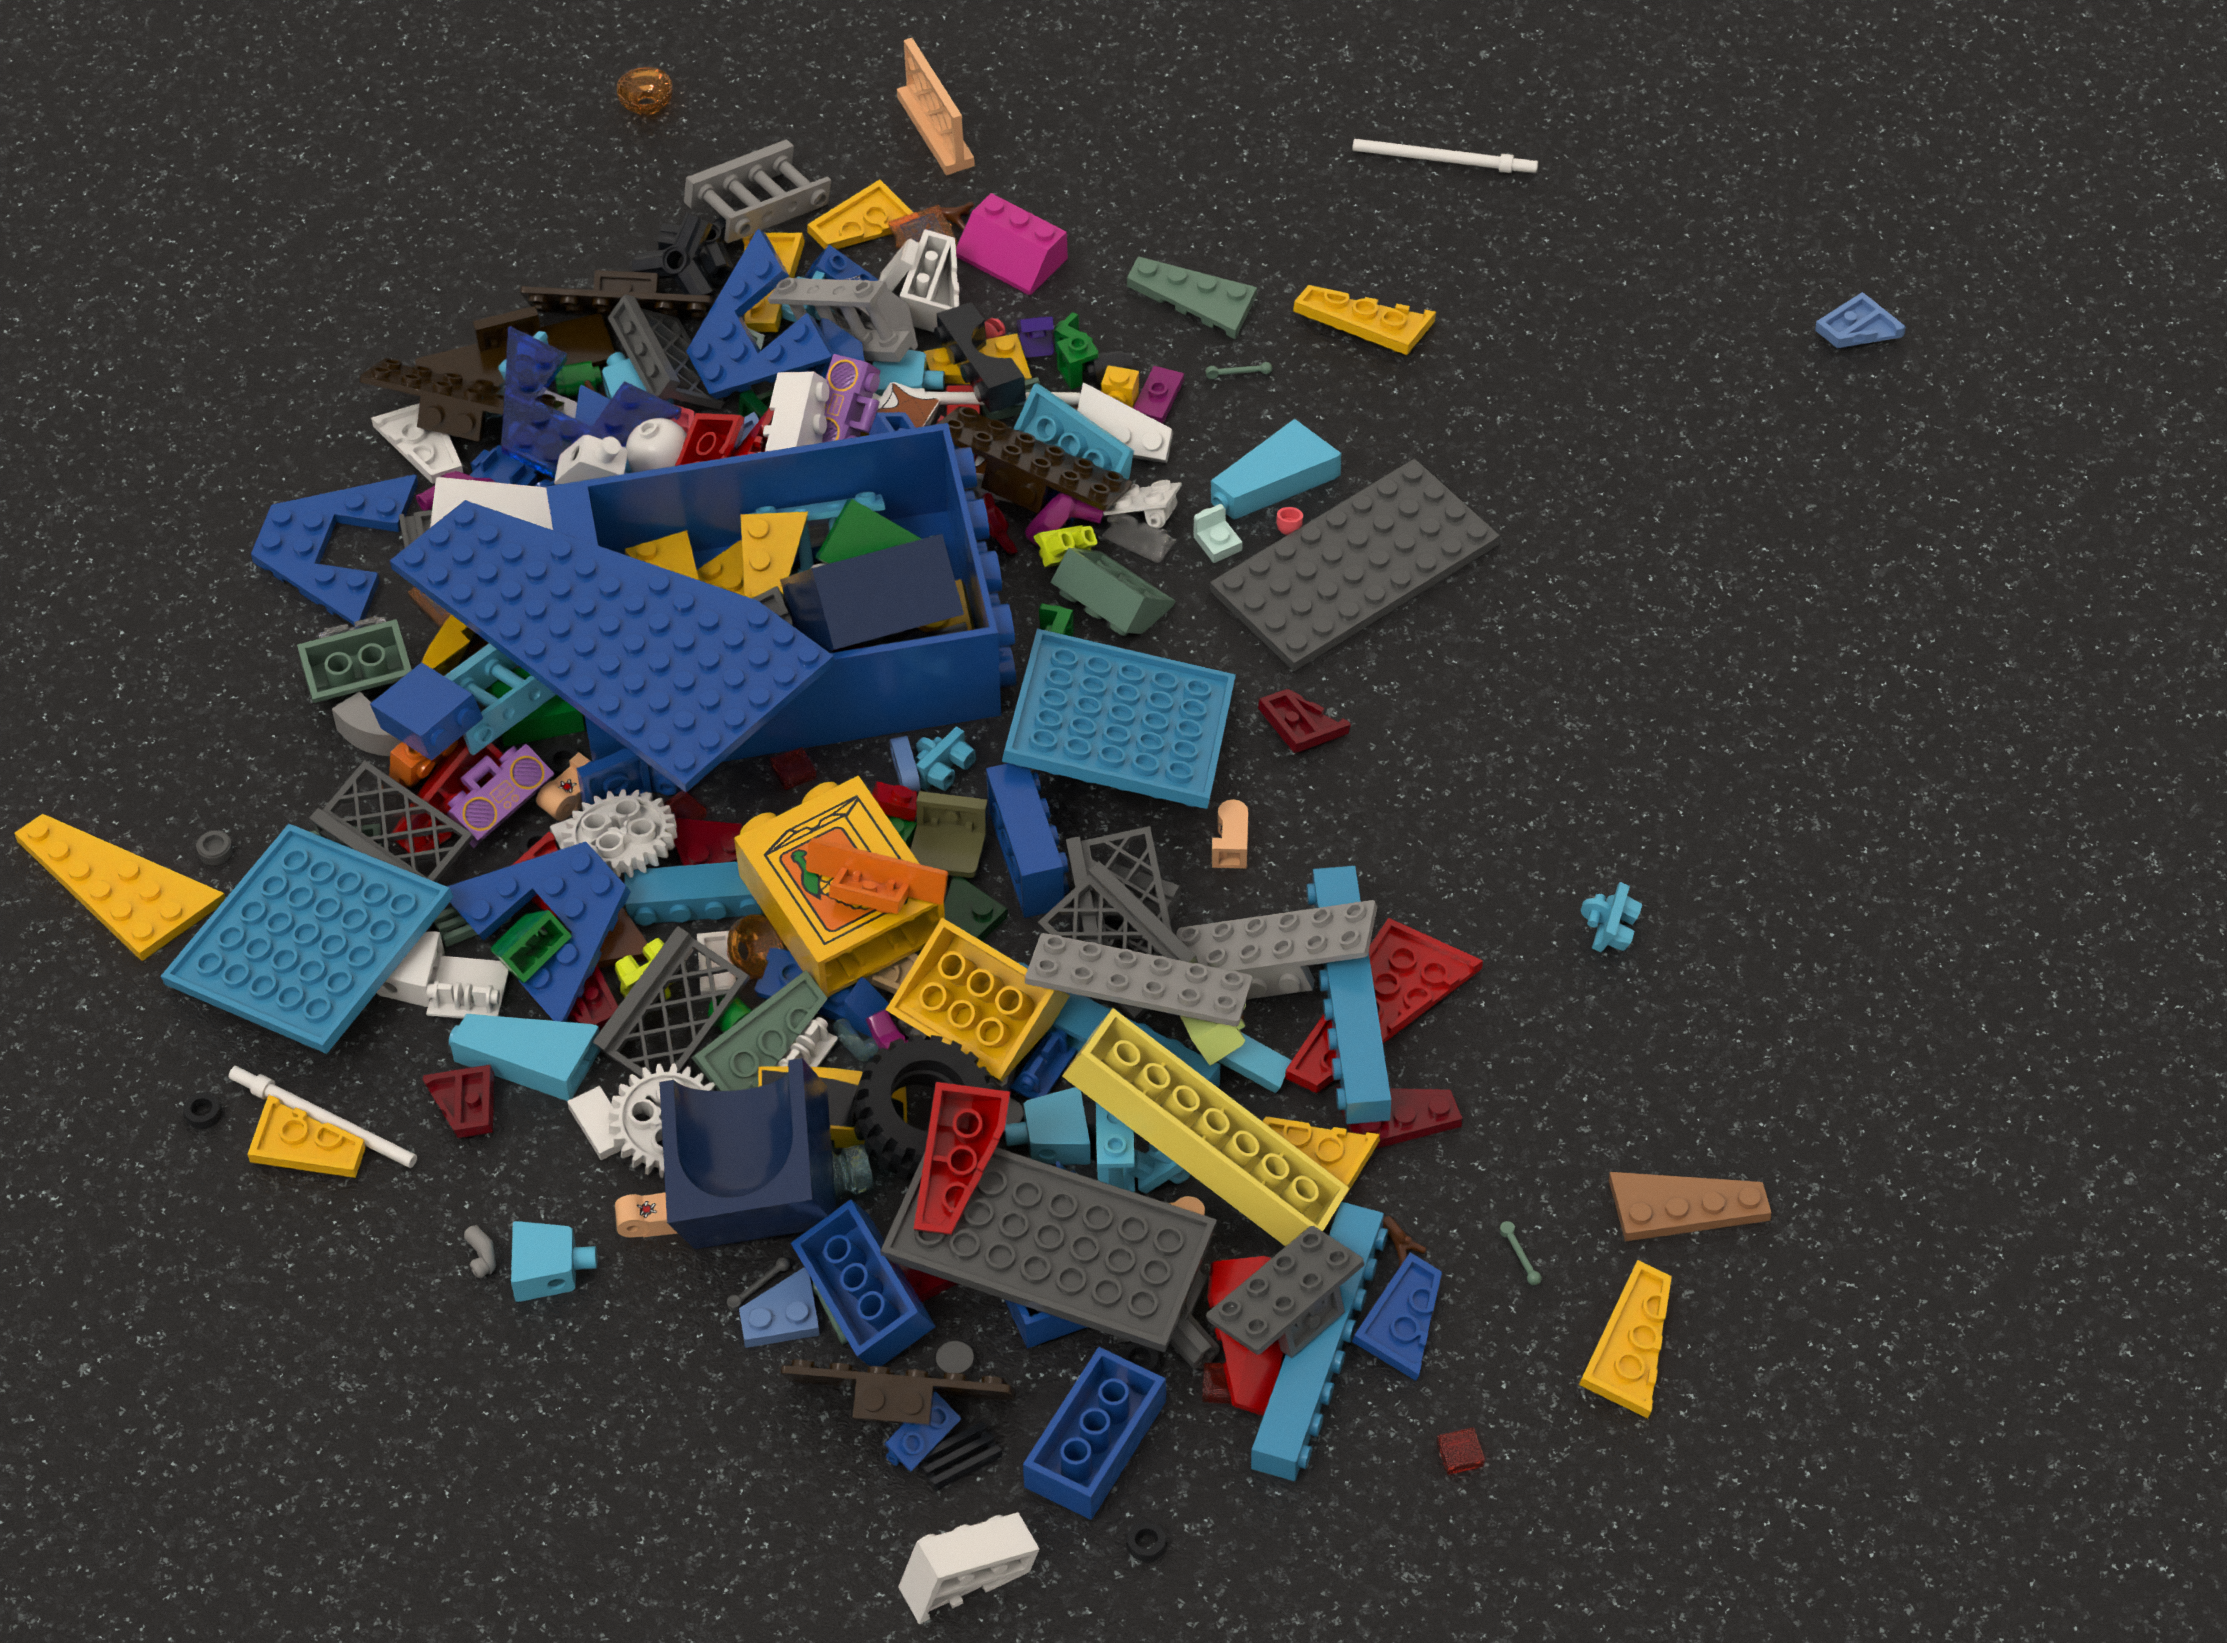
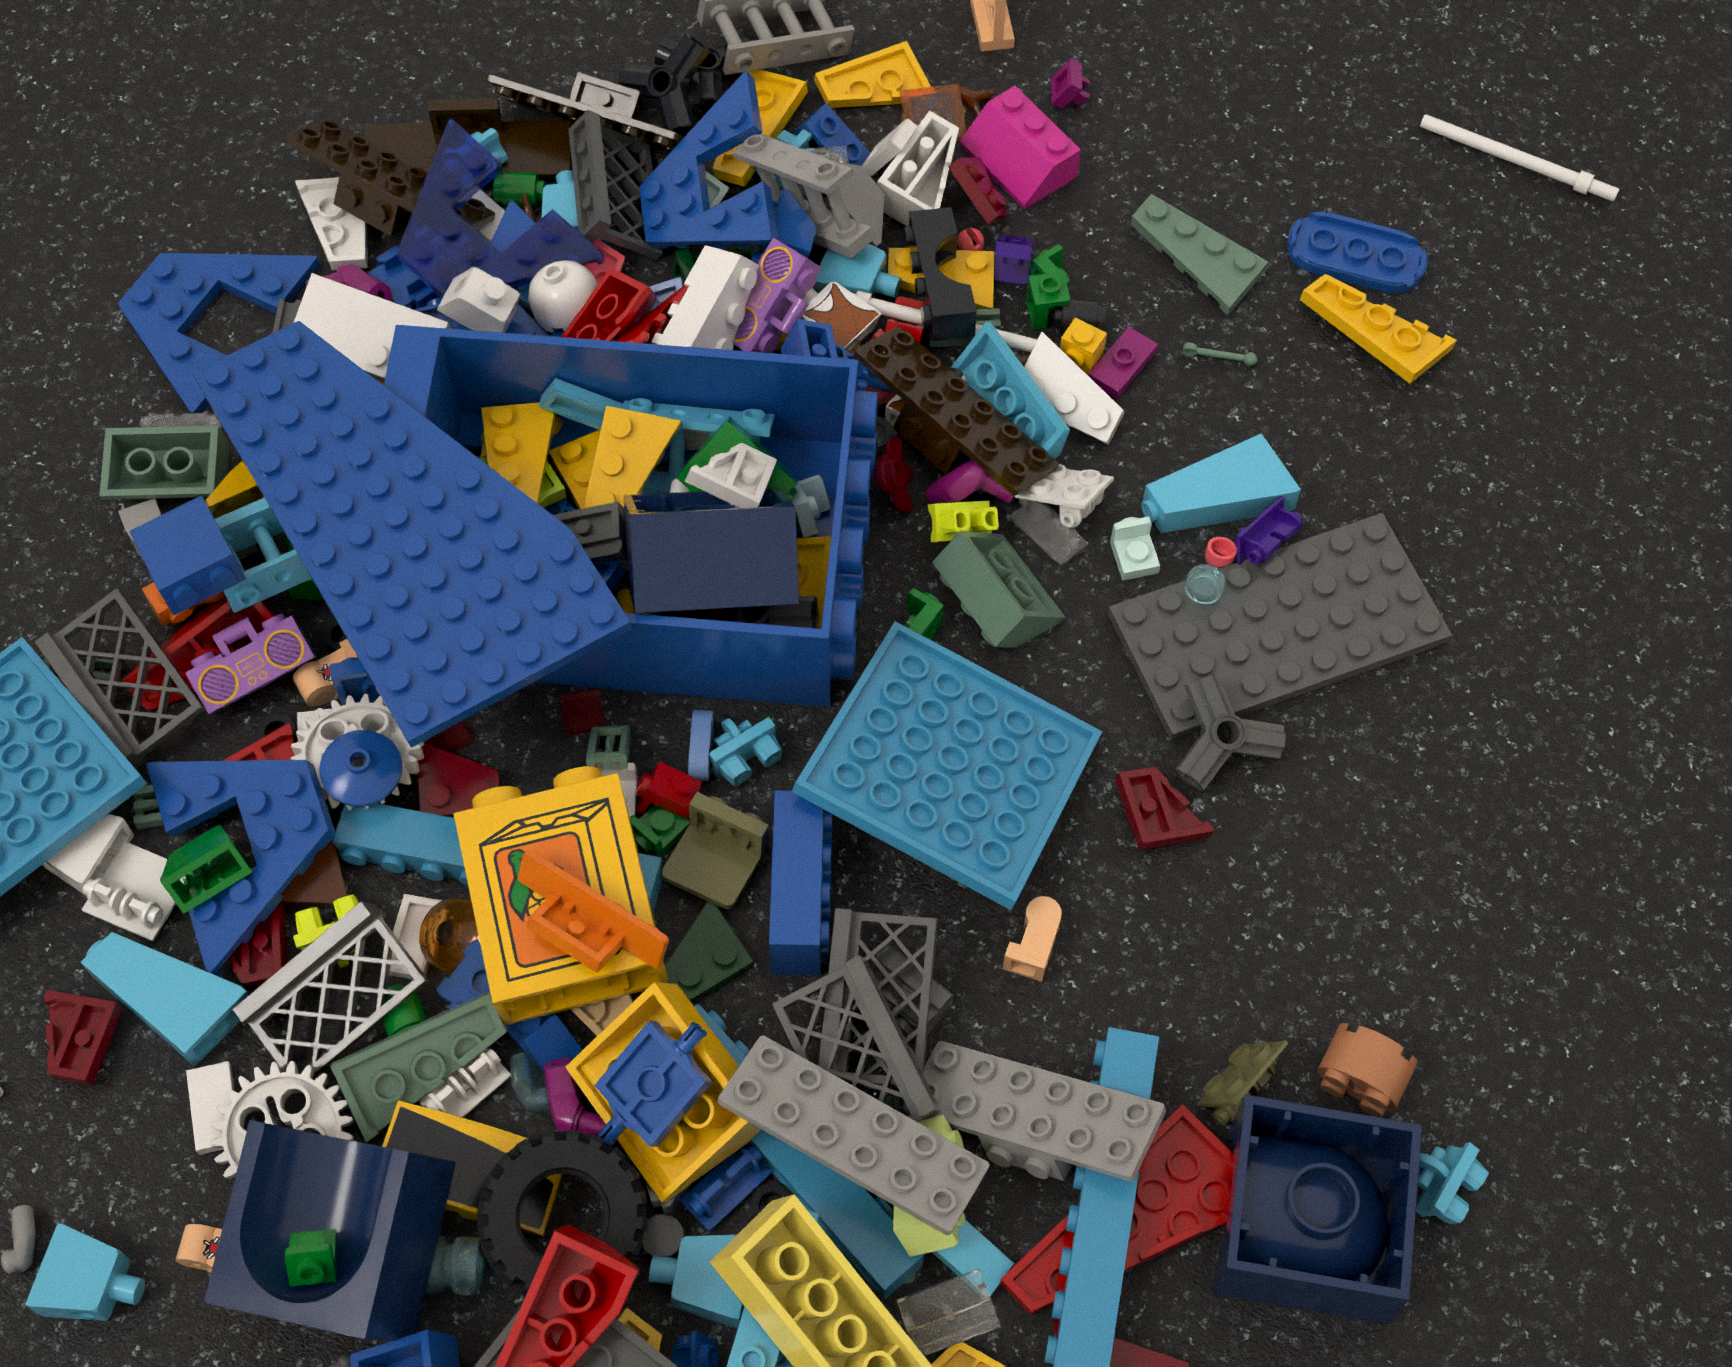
camera: 15 degrees right, 10 degrees up
none -> green bracket [285,1229,338,1287]
none -> blue dish [319,730,402,807]
none -> medium azure tile [539,378,623,430]
none -> sand green tile [586,725,631,770]
none -> blue plate [594,1021,713,1147]
none -> white wing [685,443,777,508]
none -> clear hinge [896,1269,1001,1356]
none -> dark red wing [948,157,1009,224]
none -> magenta tile [1051,59,1090,109]
none -> dark grey piece [1174,672,1286,791]
none -> clear light blue tile [1185,564,1225,604]
none -> olive hinge [1196,1040,1288,1125]
none -> dark blue piece [1212,1095,1422,1324]
none -> dark purple hinge [1235,496,1303,565]
none -> blue tile [1287,212,1428,293]
none -> nougat brick [1317,1023,1418,1118]

